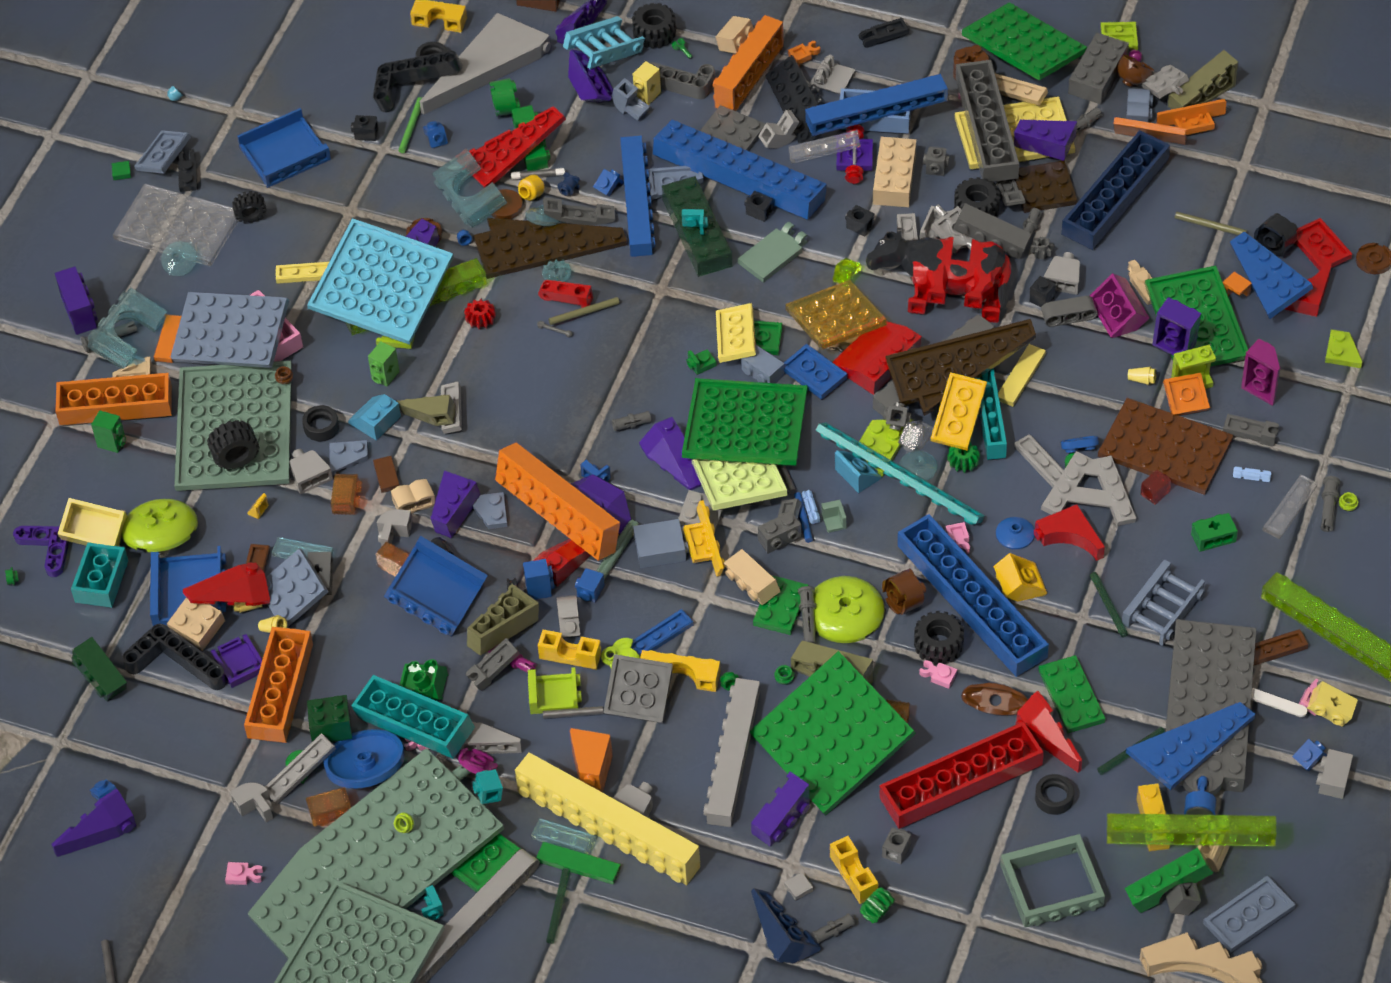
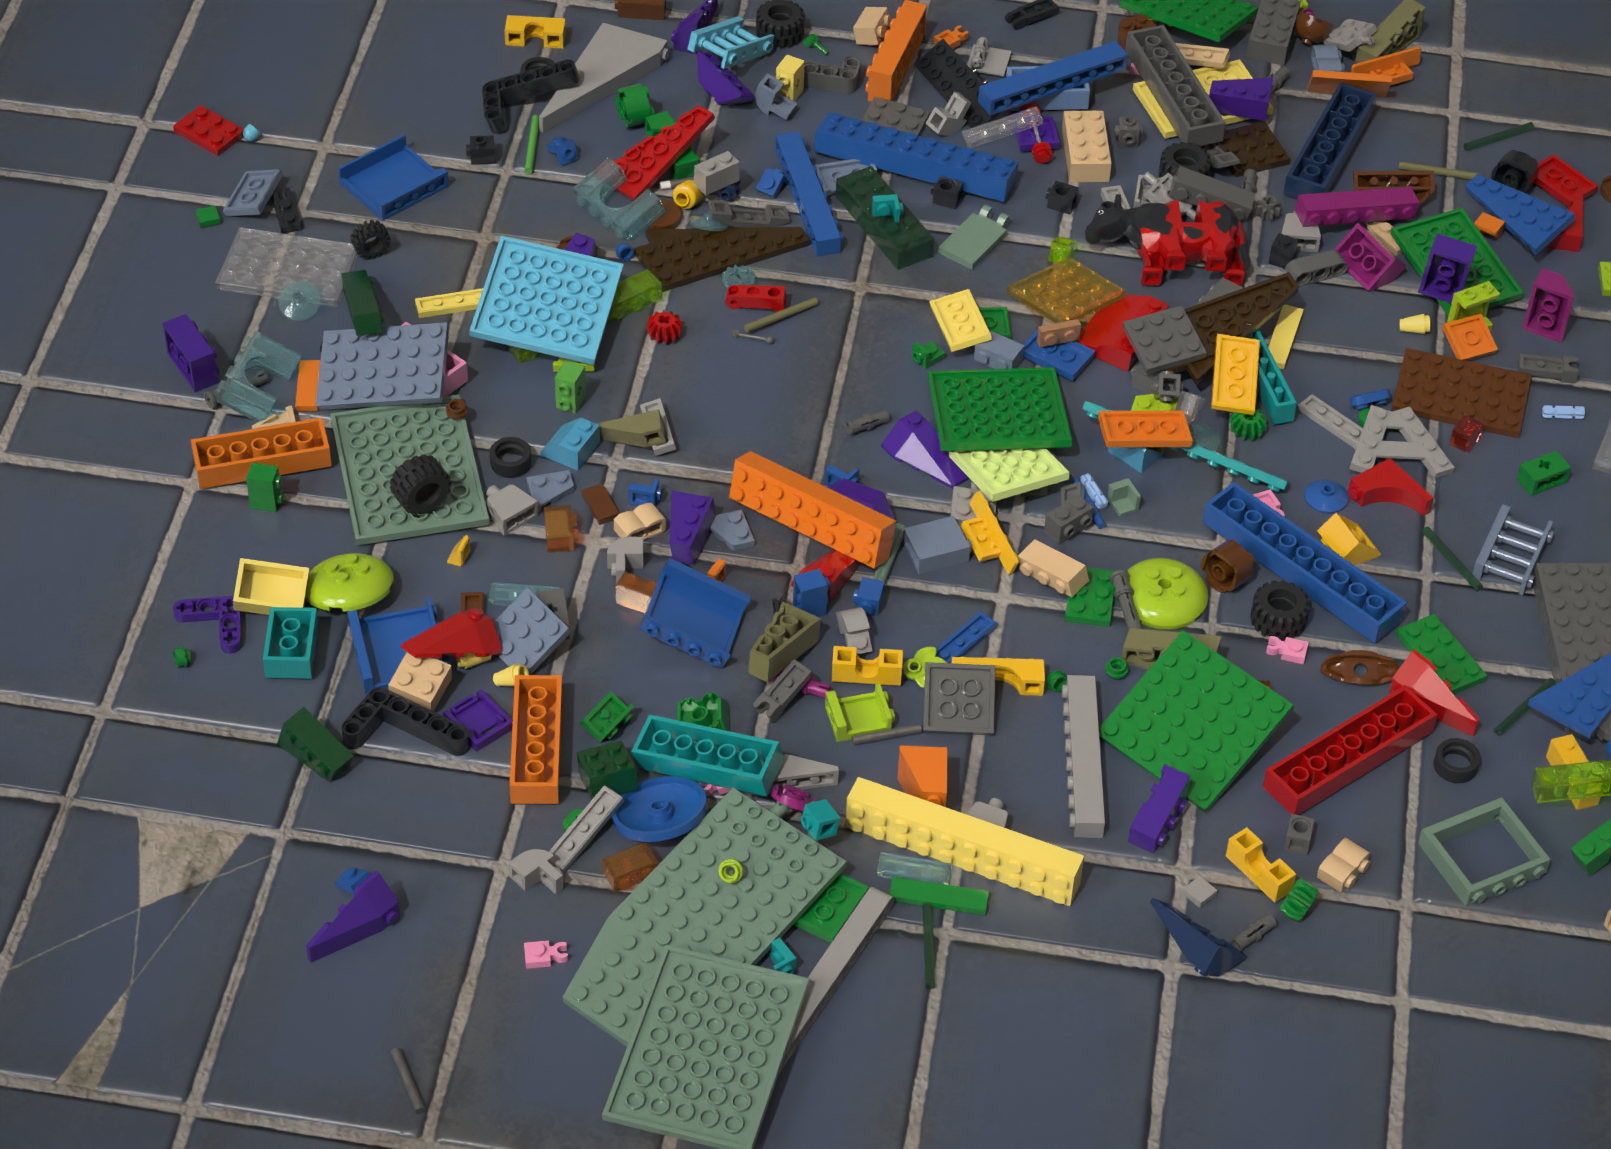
camera: 15 degrees left, 5 degrees down
none -> red plate [173,105,244,156]
none -> dark green brick [341,270,385,336]
none -> green bracket [580,691,635,743]
none -> blue bracket [628,478,663,506]
none -> light grey brick [694,151,740,195]
none -> orange tile [707,558,726,582]
none -> medium nougat plate [1037,319,1081,347]
none -> orange plate [1098,411,1193,447]
none -> dark grey plate [1122,305,1207,375]
none -> magenta brick [1294,187,1420,226]
none -> tan brick [1317,838,1370,893]
none -> reddish brown wedge [1353,171,1435,206]
none -> clear green bar [1464,122,1534,151]

